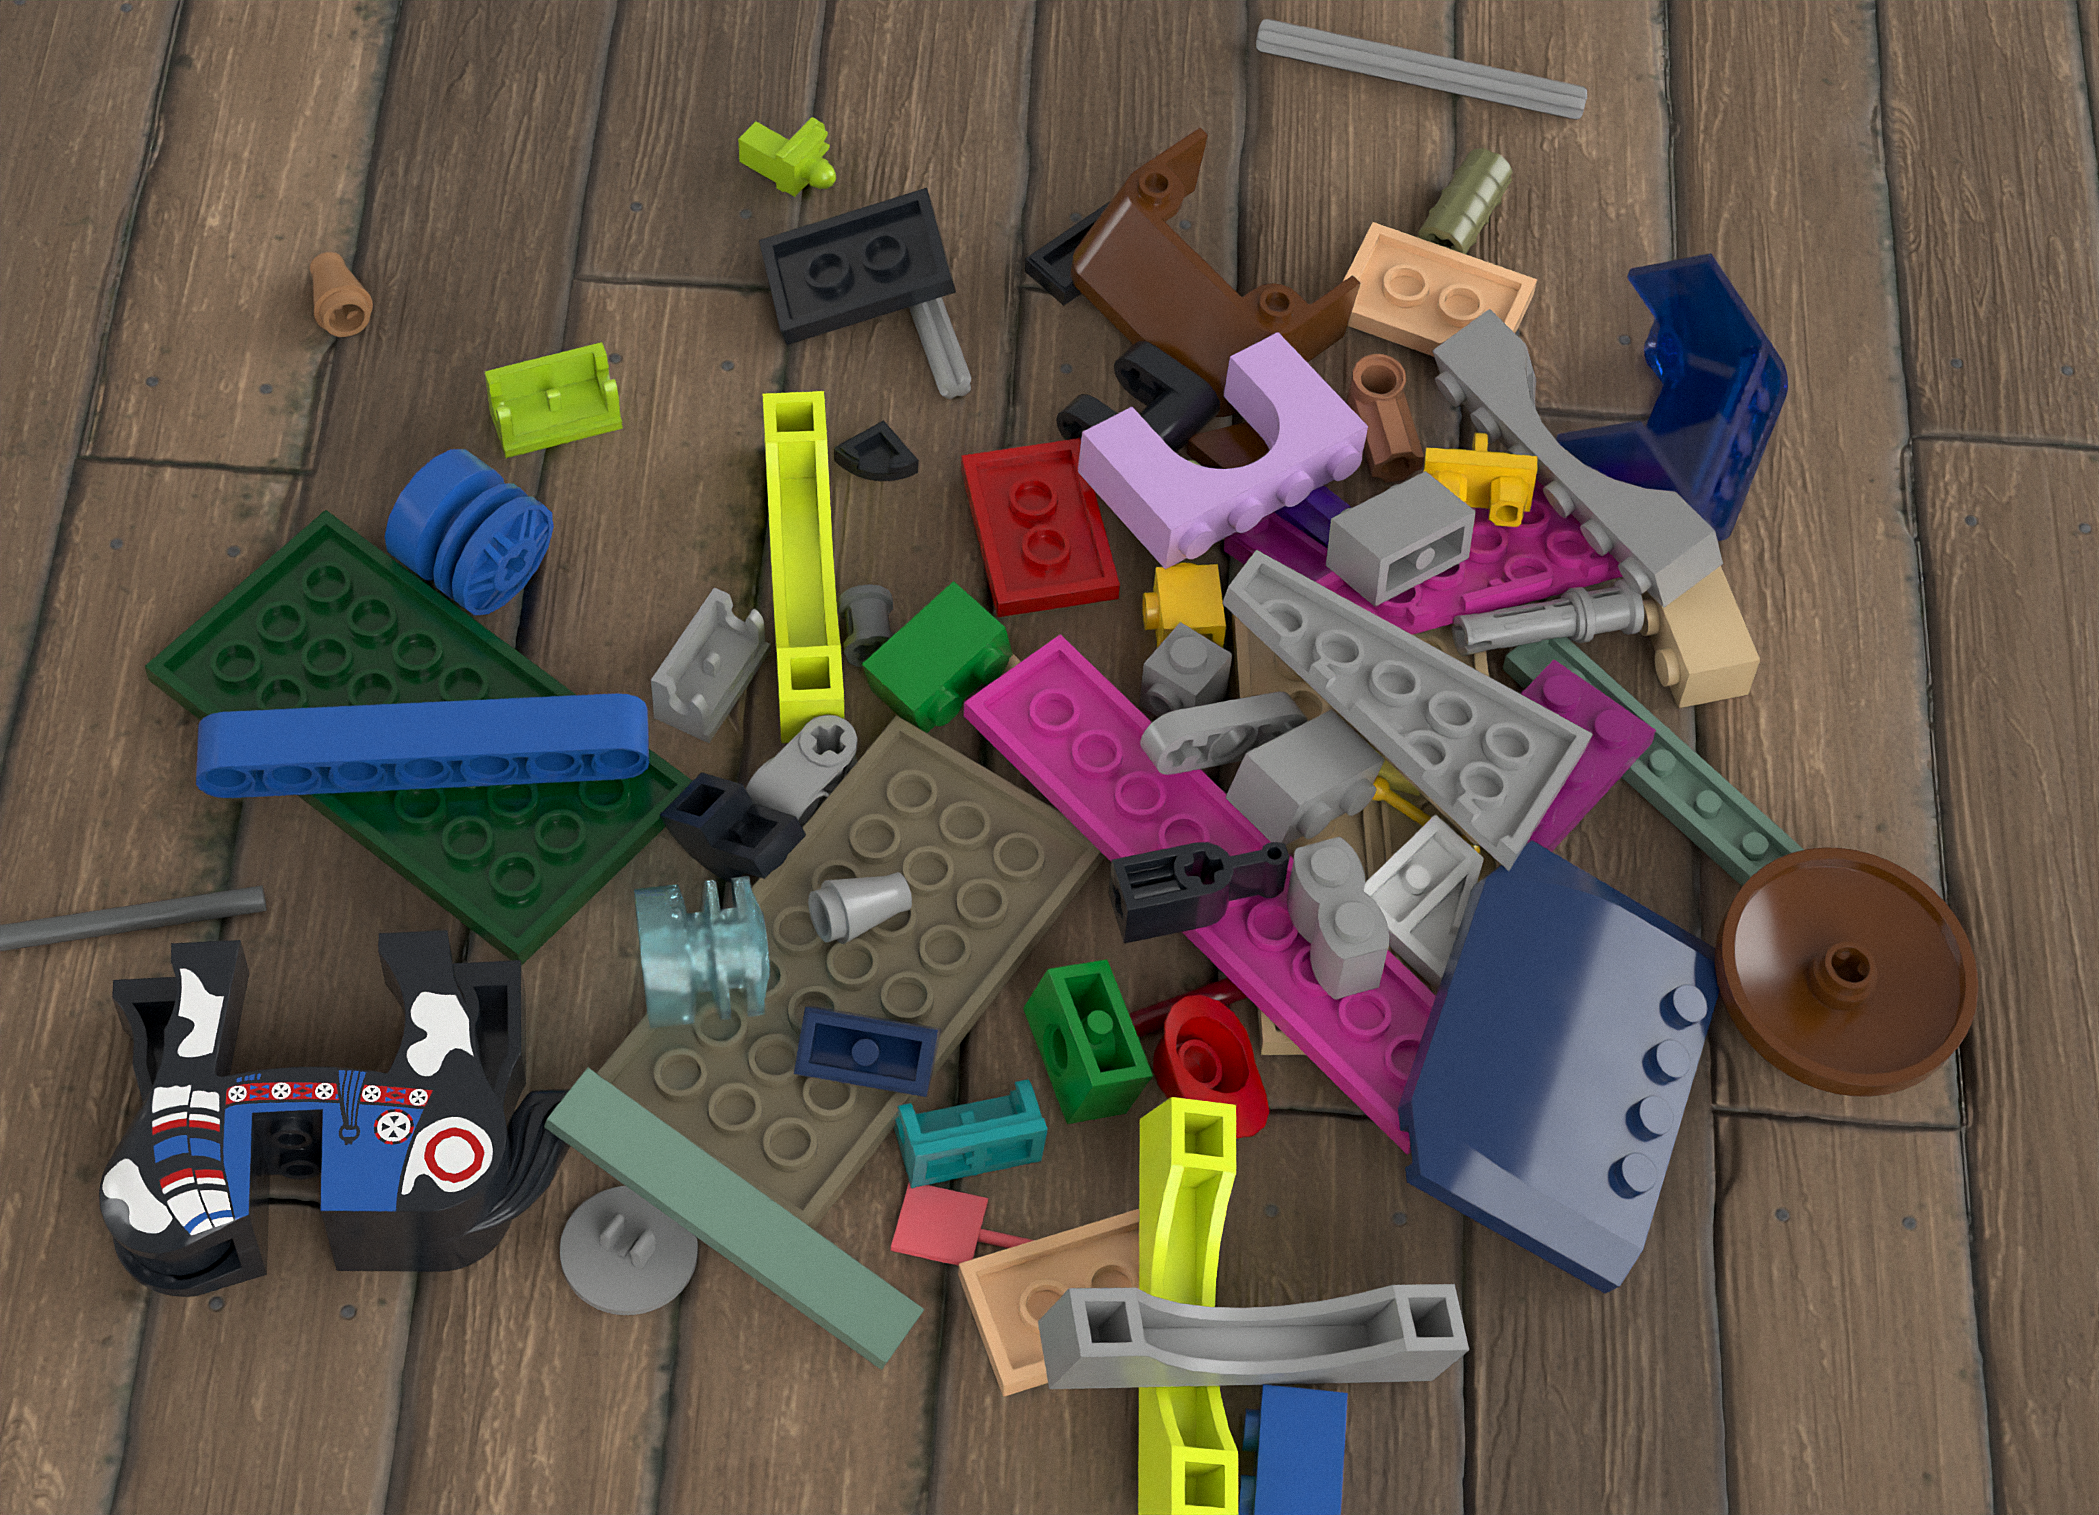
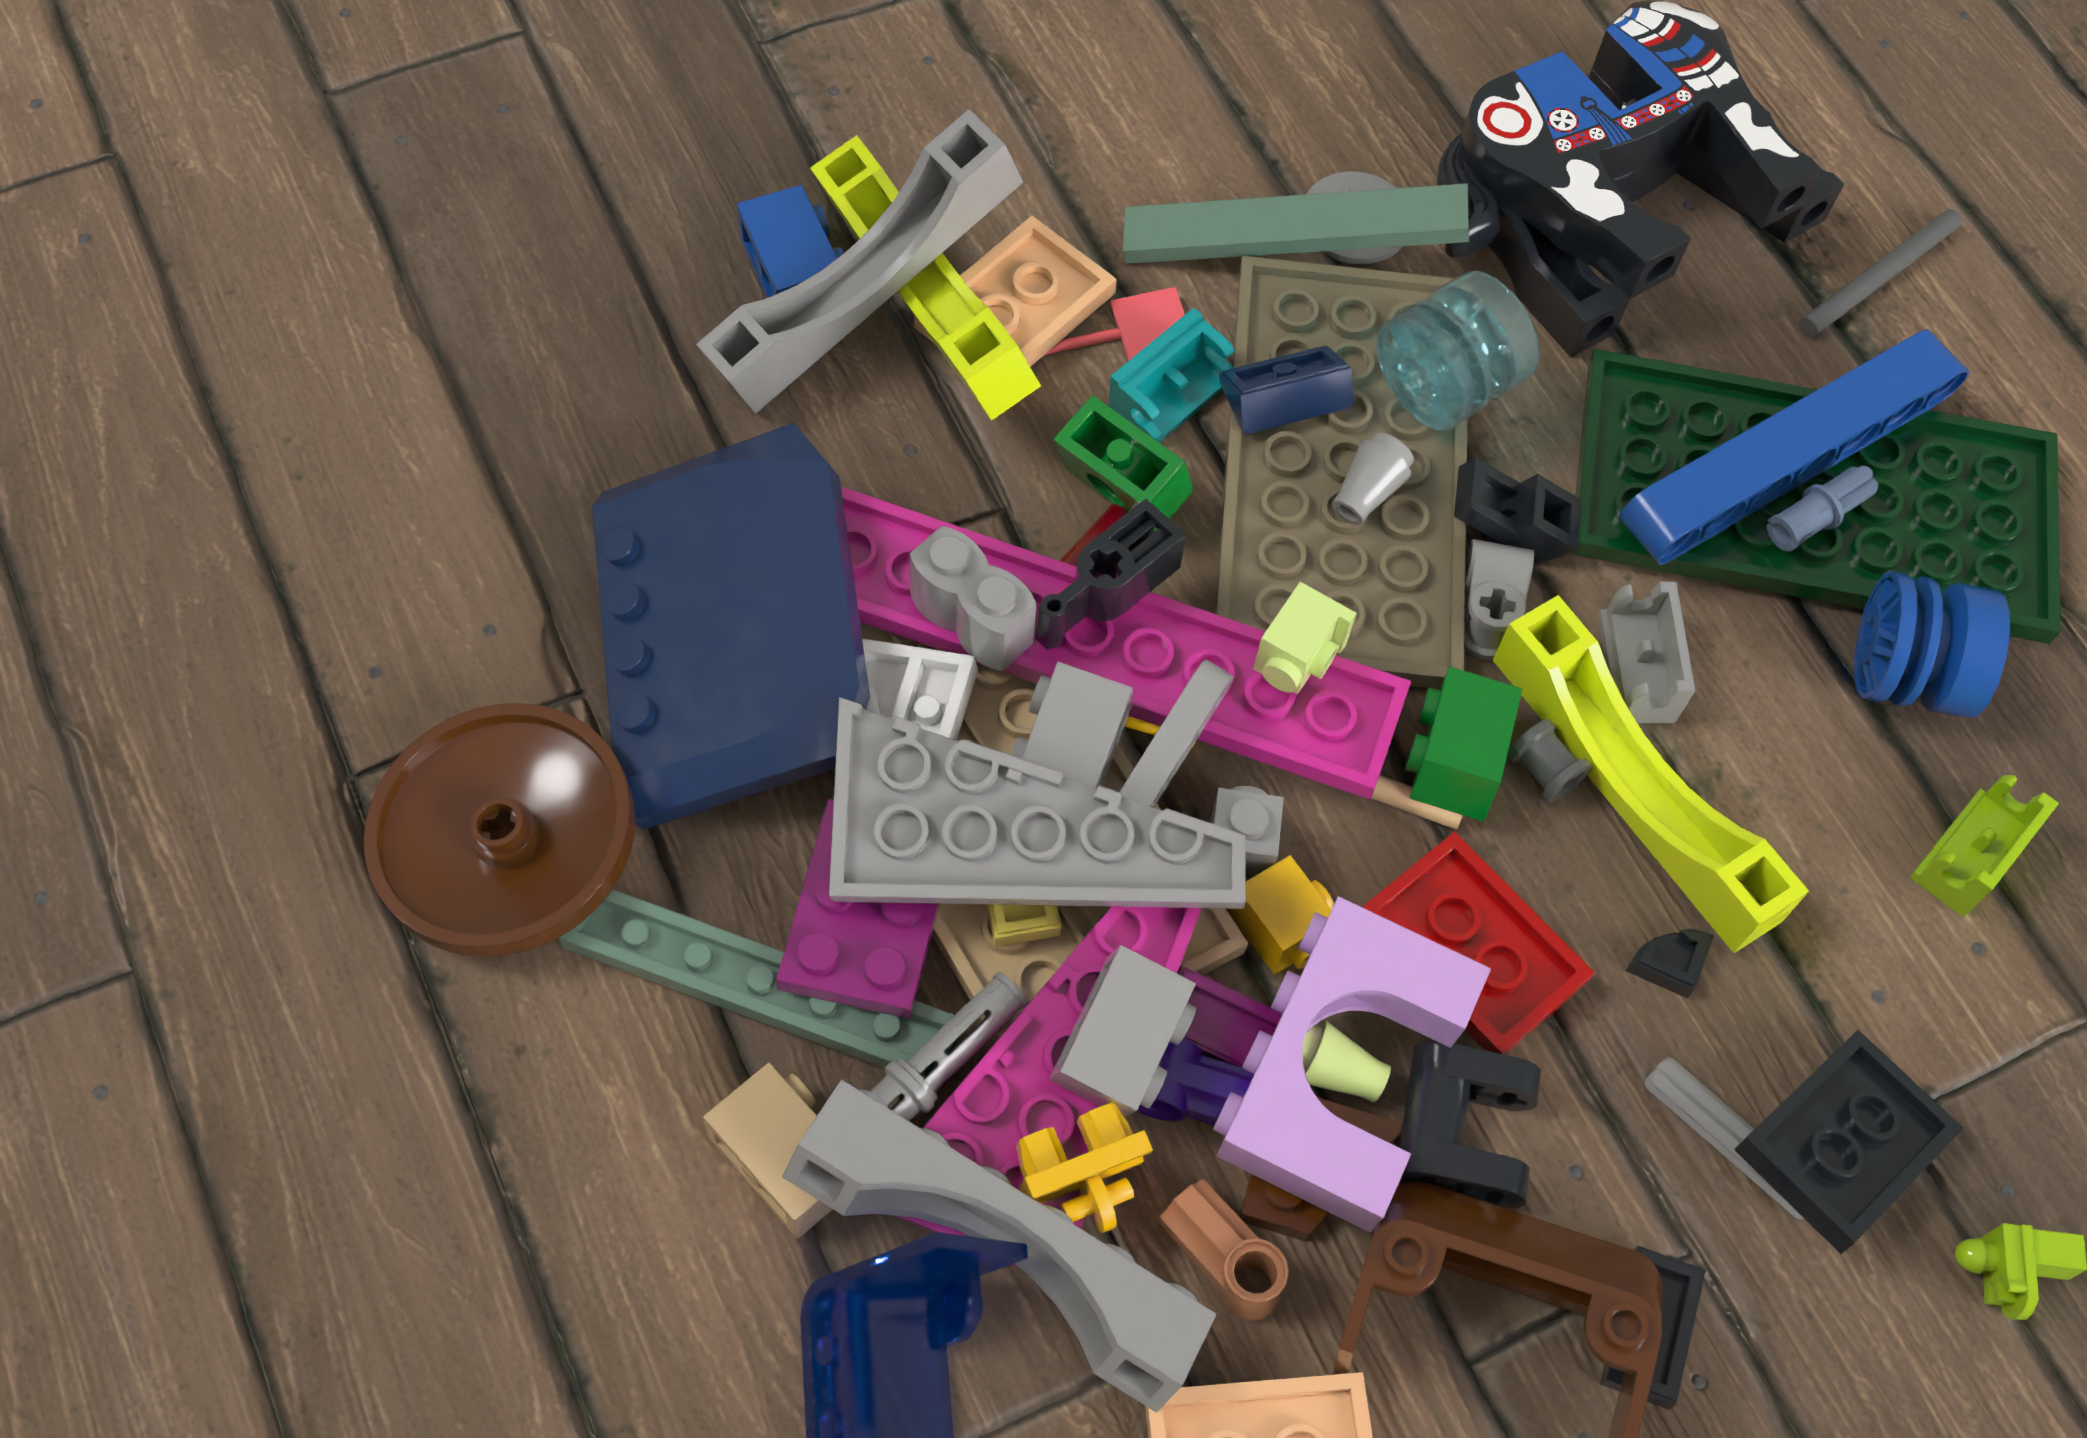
camera: 150 degrees right, 5 degrees up
red piece [1153,995,1269,1138] -> none
none -> yellowish green brick [1253,582,1357,695]
none -> sand blue axle [1767,466,1878,552]

